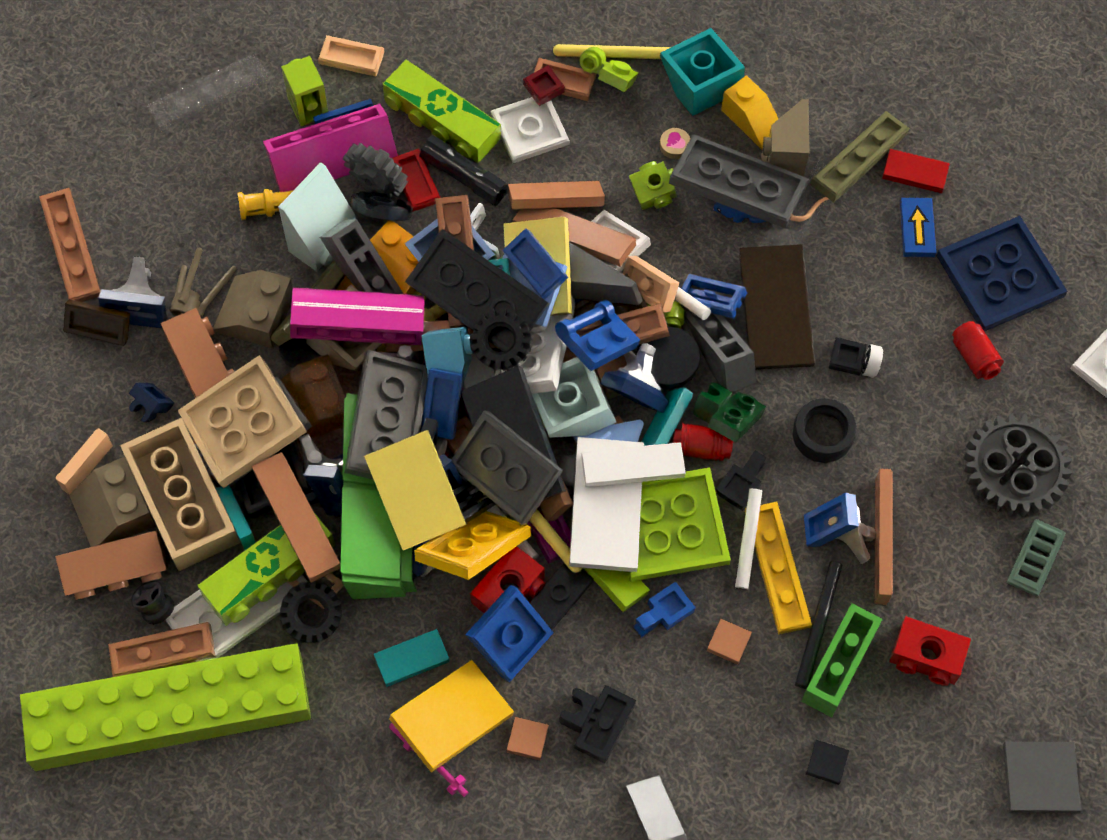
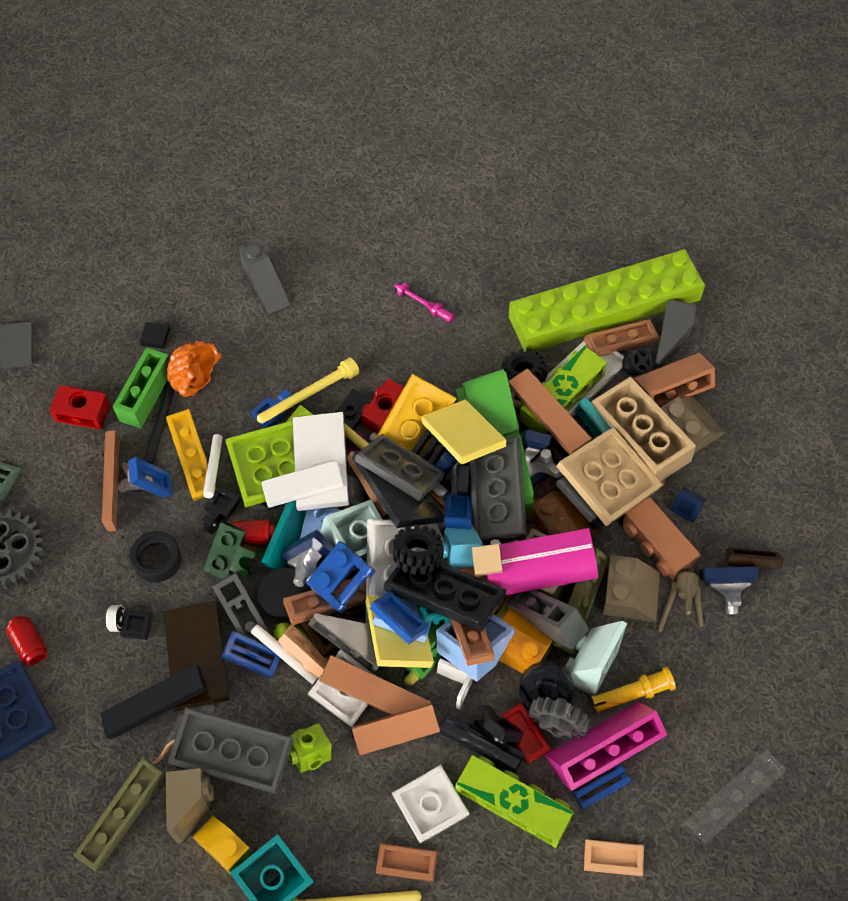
camera: 175 degrees right, 5 degrees down
nougat tile [39,188,101,302] -> none
light nougat tile [56,428,113,495] -> none
lime brick [281,56,328,127] -> none
teal tile [374,629,450,687] -> none
yellow tile [389,660,514,773] -> none
blue tile [465,585,554,682] -> none
nougat tile [507,717,549,760] -> none
dark red tile [523,65,565,106] -> none
black plate [559,685,636,764] -> none
lime plate [579,46,638,92] -> none
tan tile [660,128,690,159] -> none
nougat tile [707,619,752,665] -> none
red tile [882,149,950,193] -> none
blue tile [900,198,936,257] -> none
none -> black tile [100,664,207,740]
none -> orange hair [166,341,221,397]
none -> light yellow piece [257,357,359,423]
none -> tan tile [472,544,503,576]
none -> black plate [473,705,524,744]
none -> dark grey slope [654,300,699,370]

